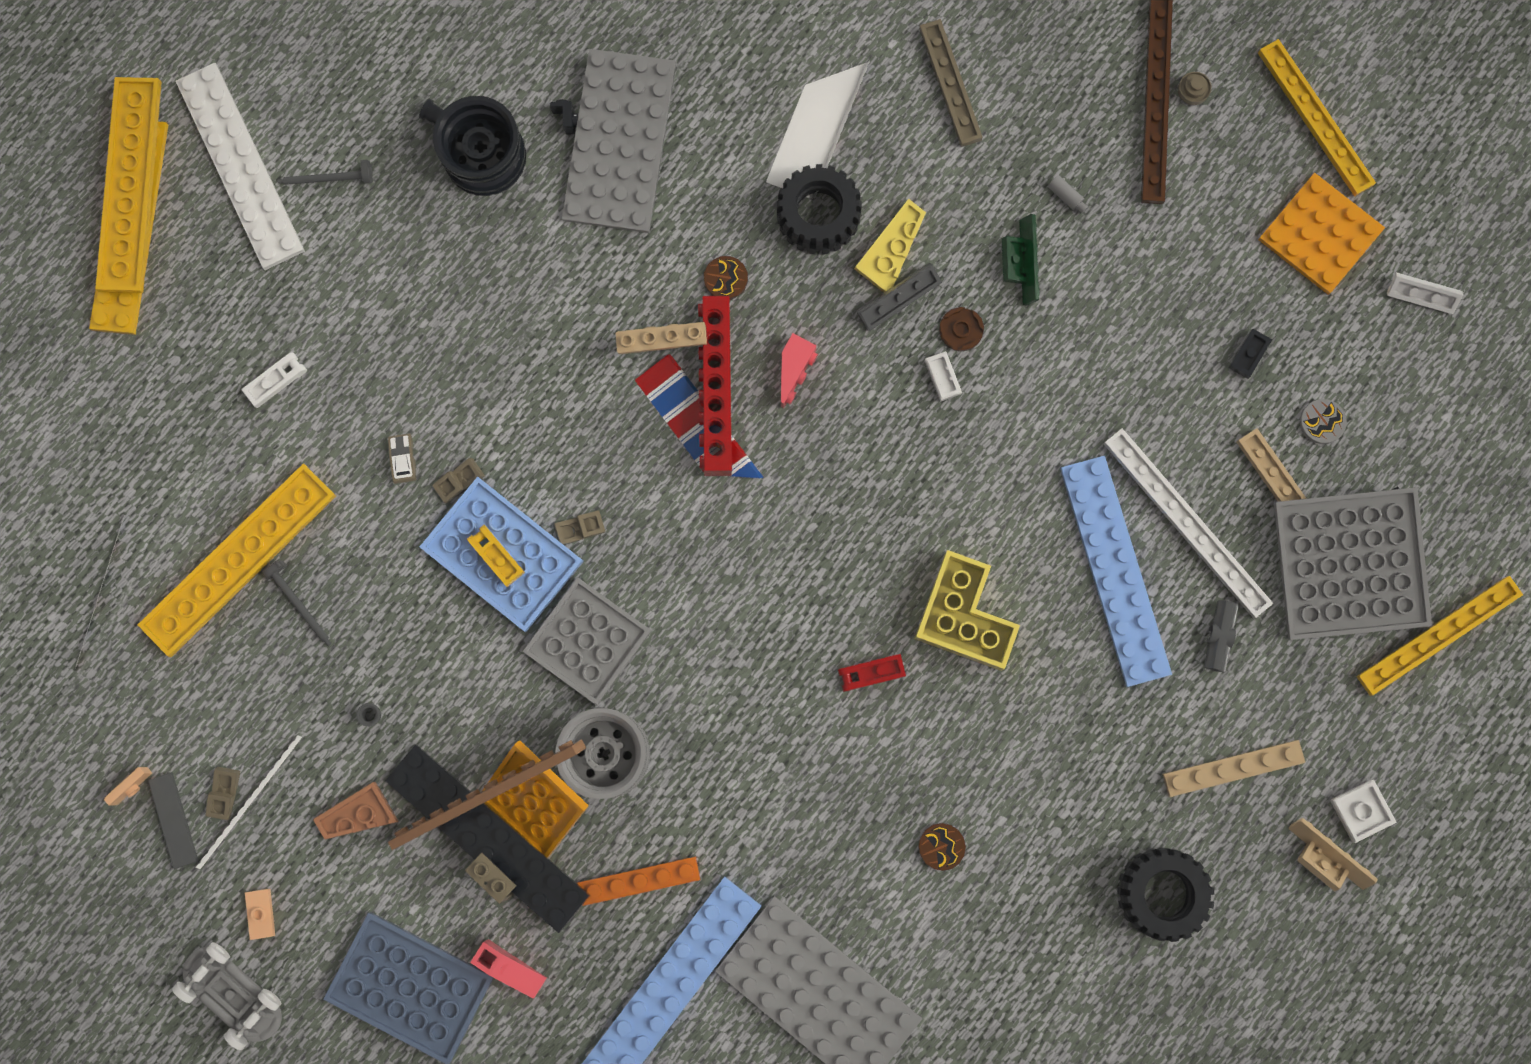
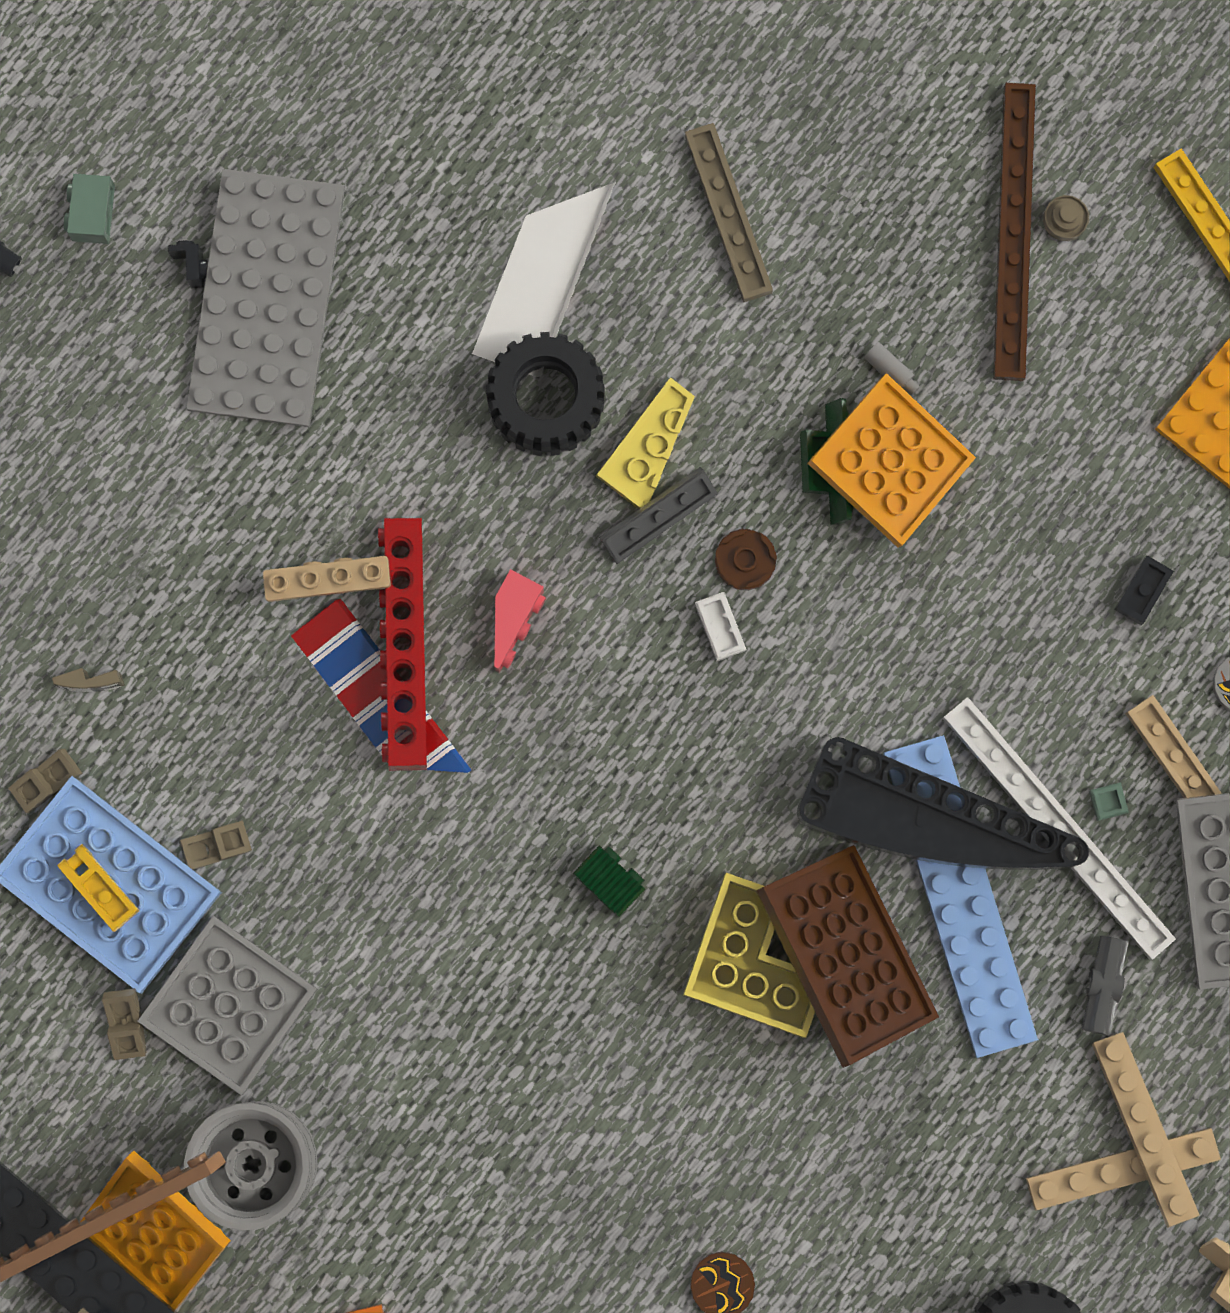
camera: 10 degrees left, 0 degrees up
black wheel [433,96,527,196] -> none
tile [704,256,748,300] -> none
red plate [838,654,906,692] -> none
none -> dark tan slope [52,668,125,692]
none -> sand green brick [64,174,115,244]
none -> dark tan slope [102,988,147,1060]
none -> dark green brick [573,845,645,918]
none -> reddish brown plate [756,845,939,1068]
none -> black beam [797,737,1089,870]
none -> light orange plate [808,373,976,548]
none -> sand green tile [1089,782,1129,821]
none -> tan plate [1092,1032,1200,1228]

